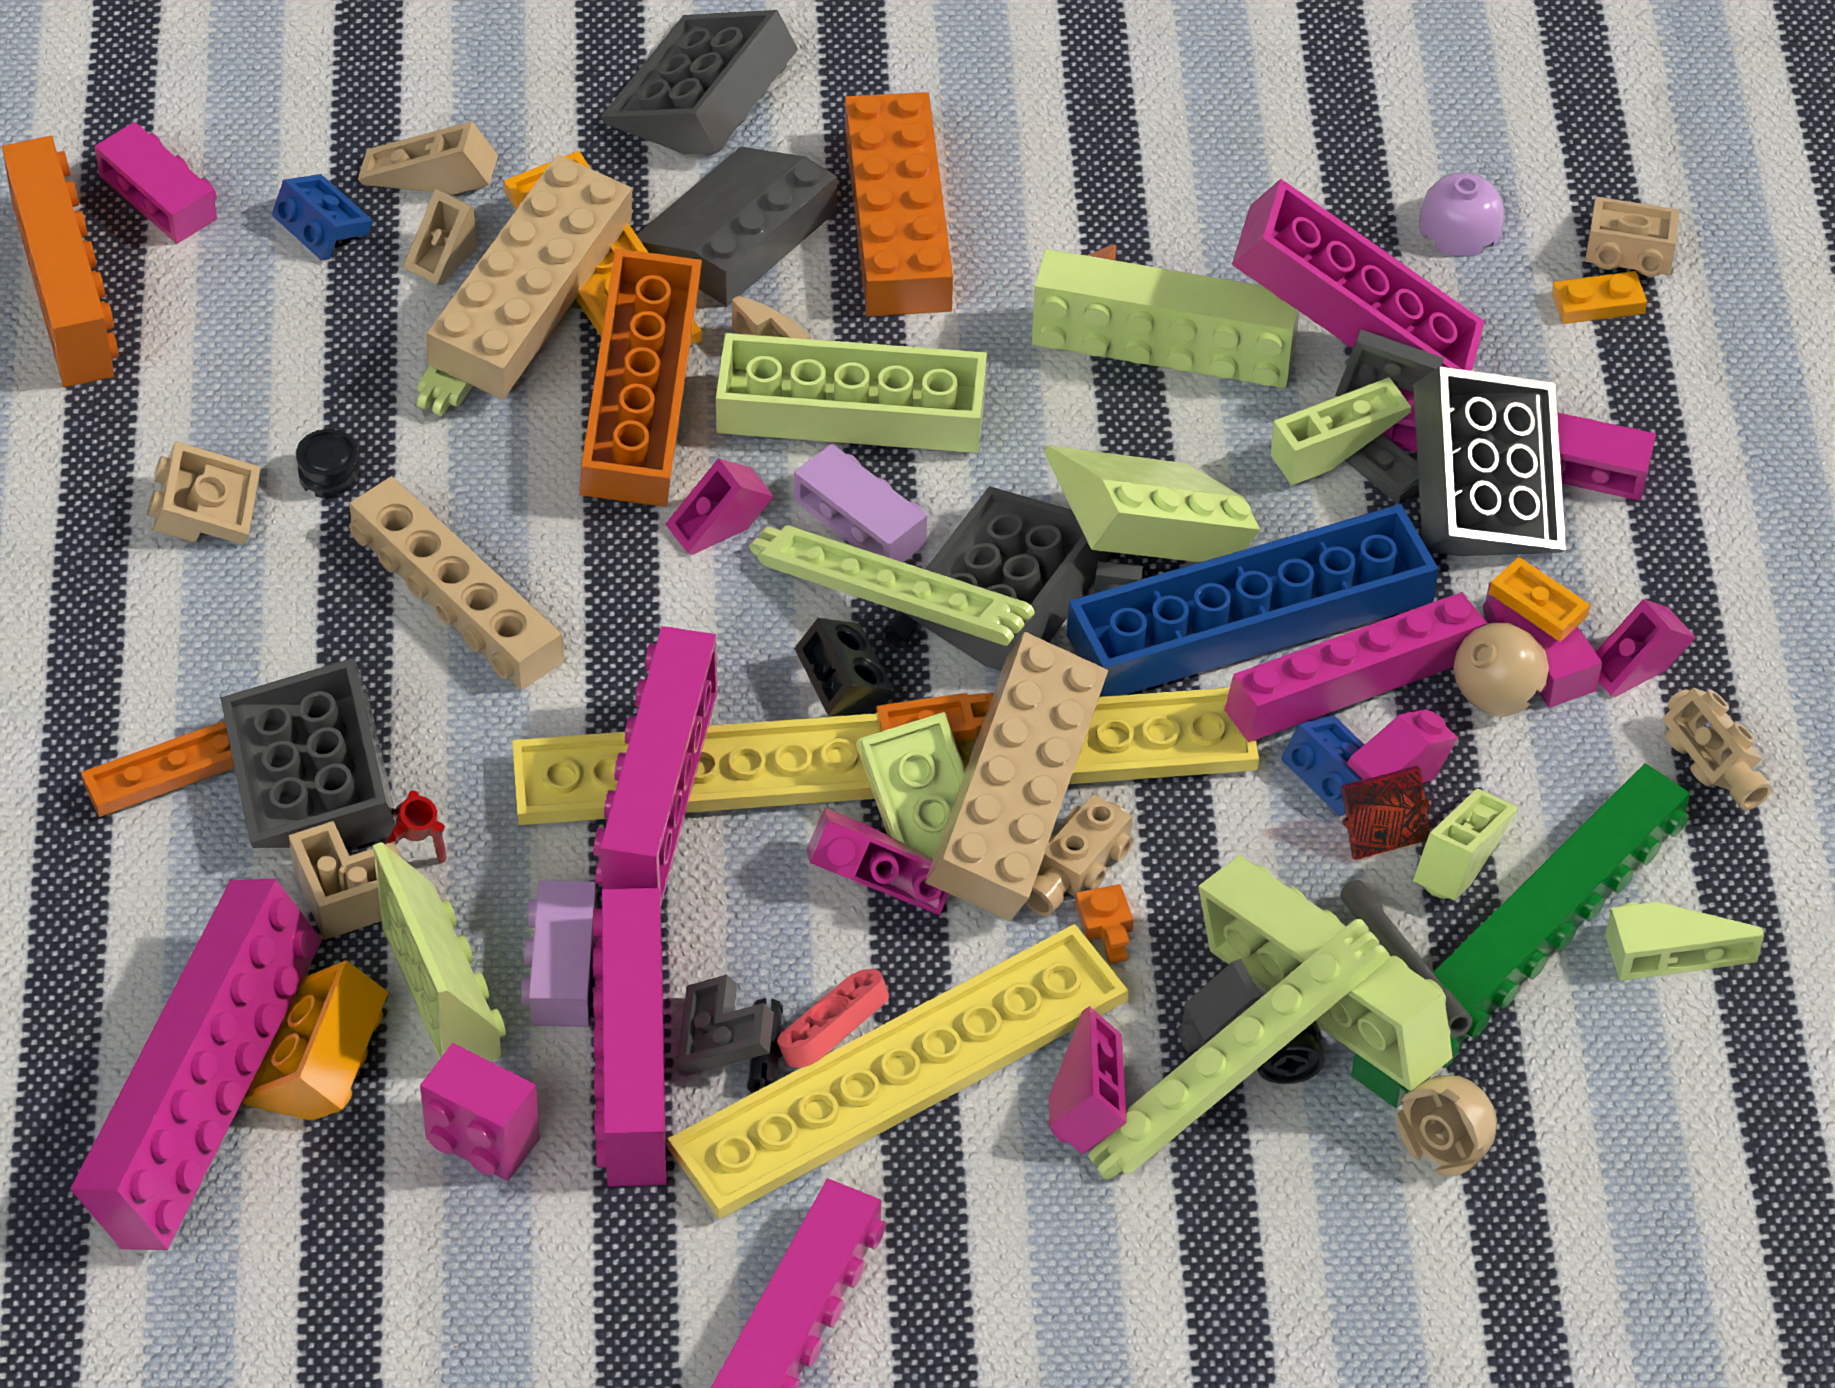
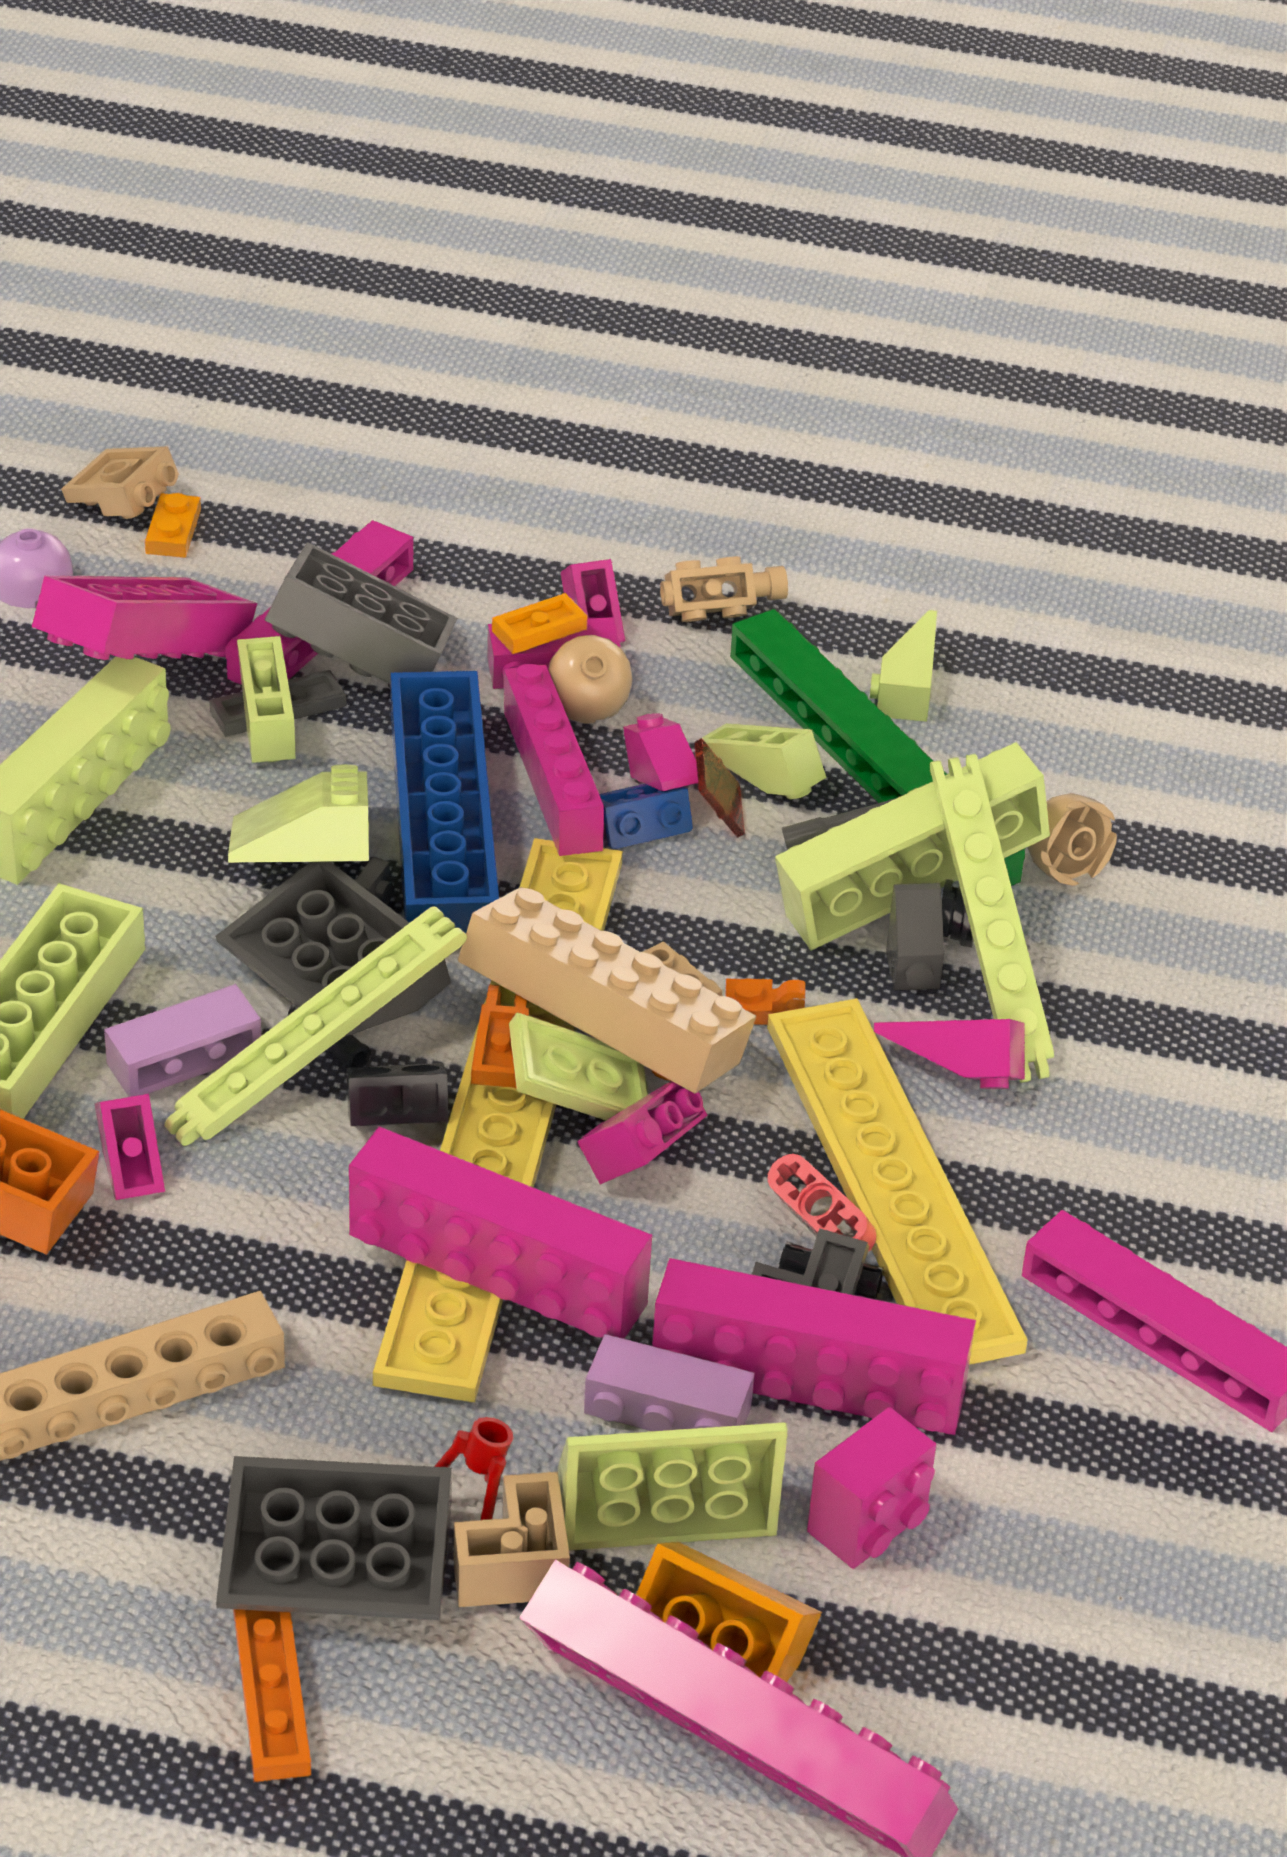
camera: 75 degrees left, 10 degrees down
dark grey plate [1335,329,1444,397] -> none

